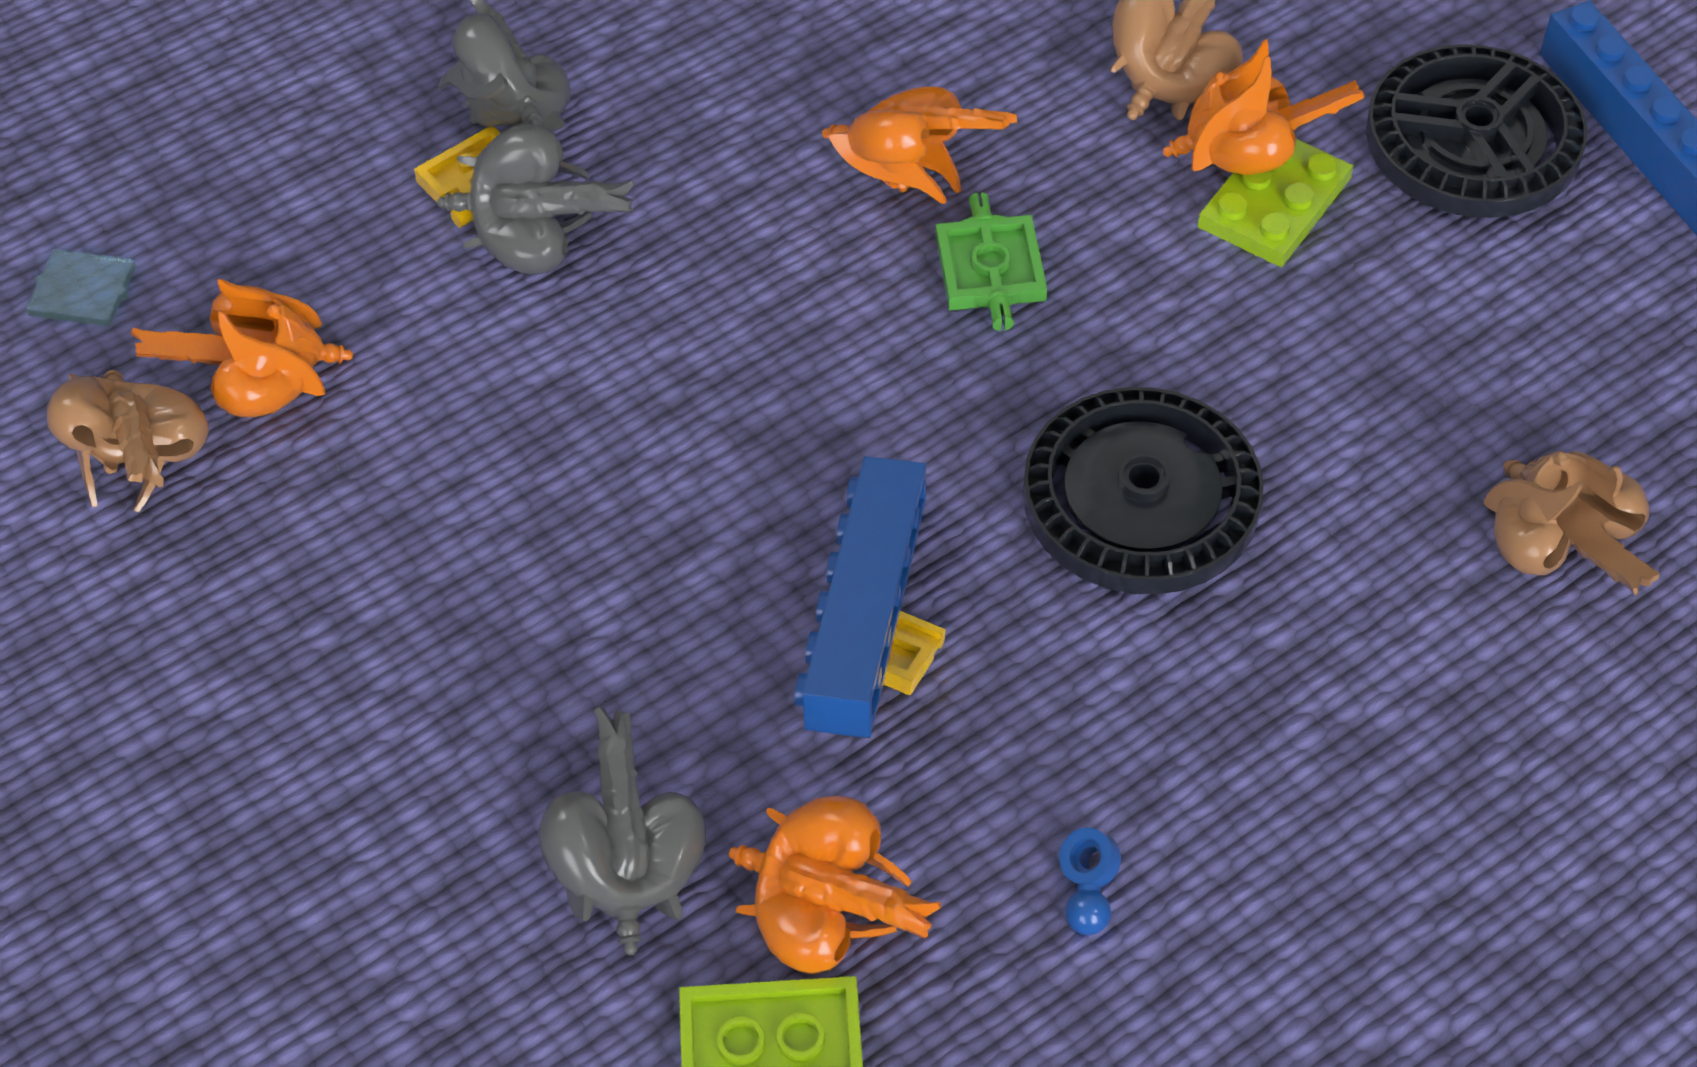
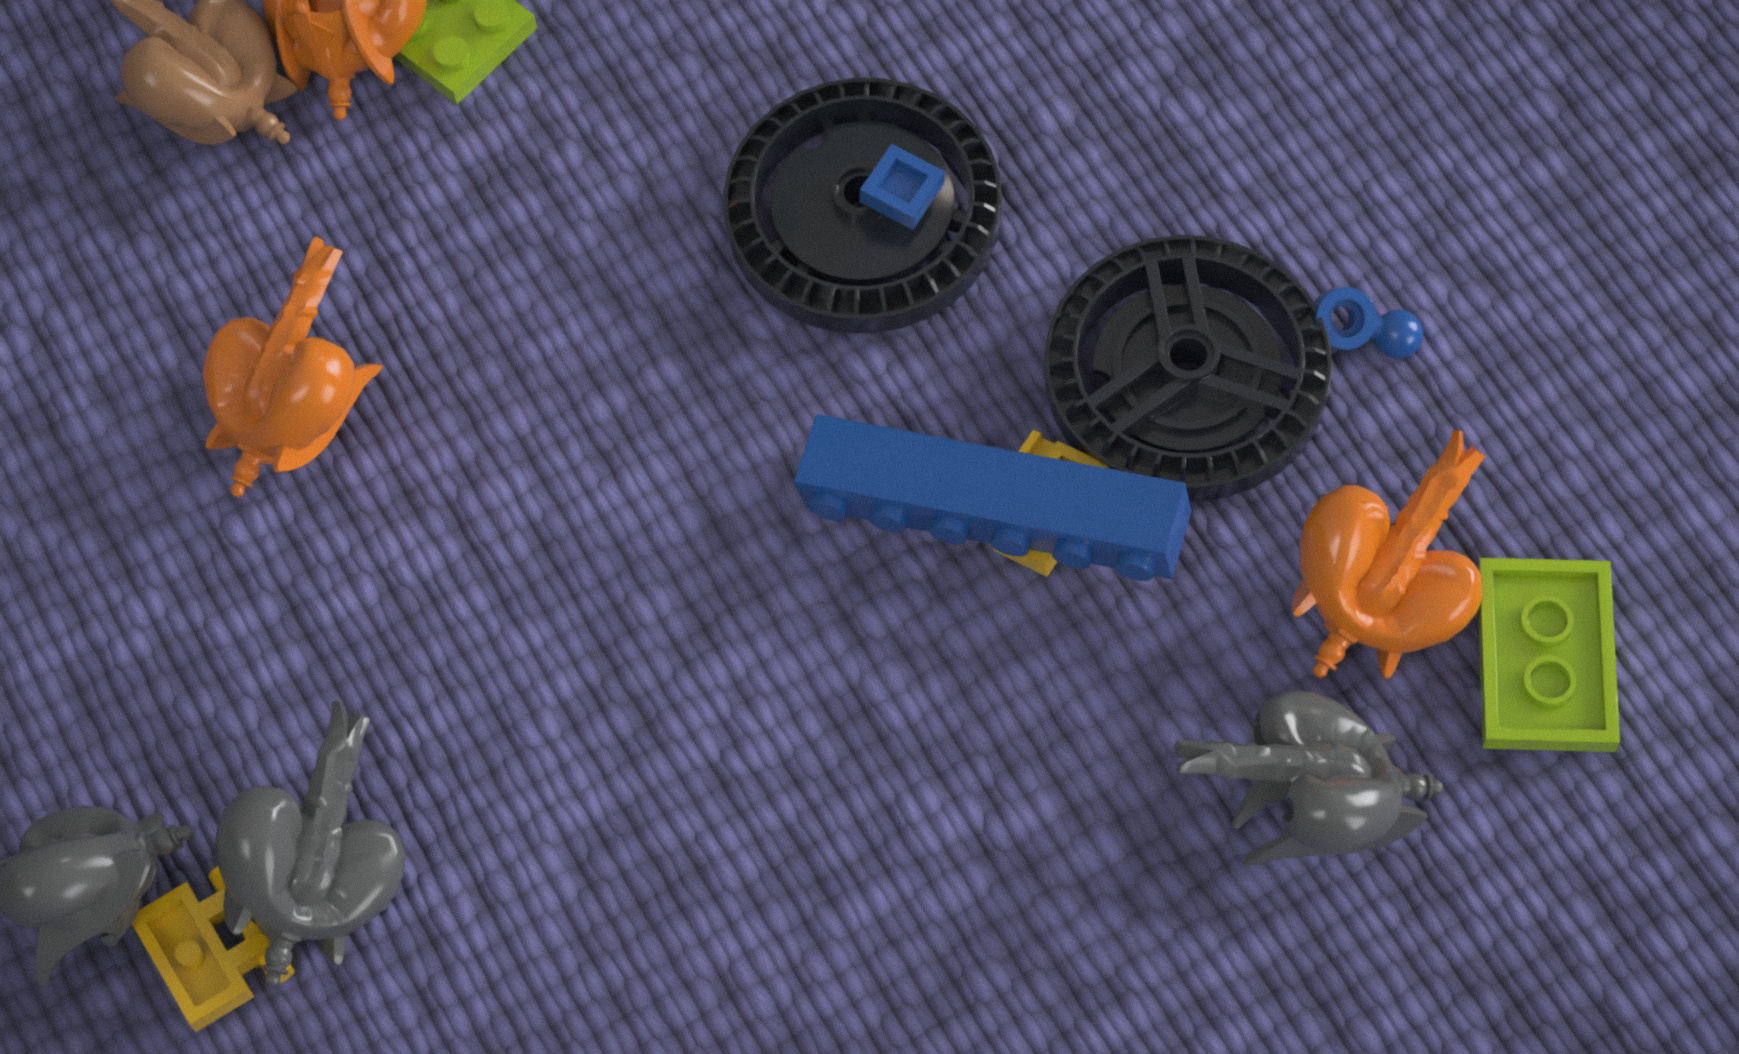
camera: 80 degrees left, 10 degrees up
bright green plate [935,192,1047,331] -> none
none -> blue plate [859,144,945,230]
none -> black piece [1044,235,1332,501]

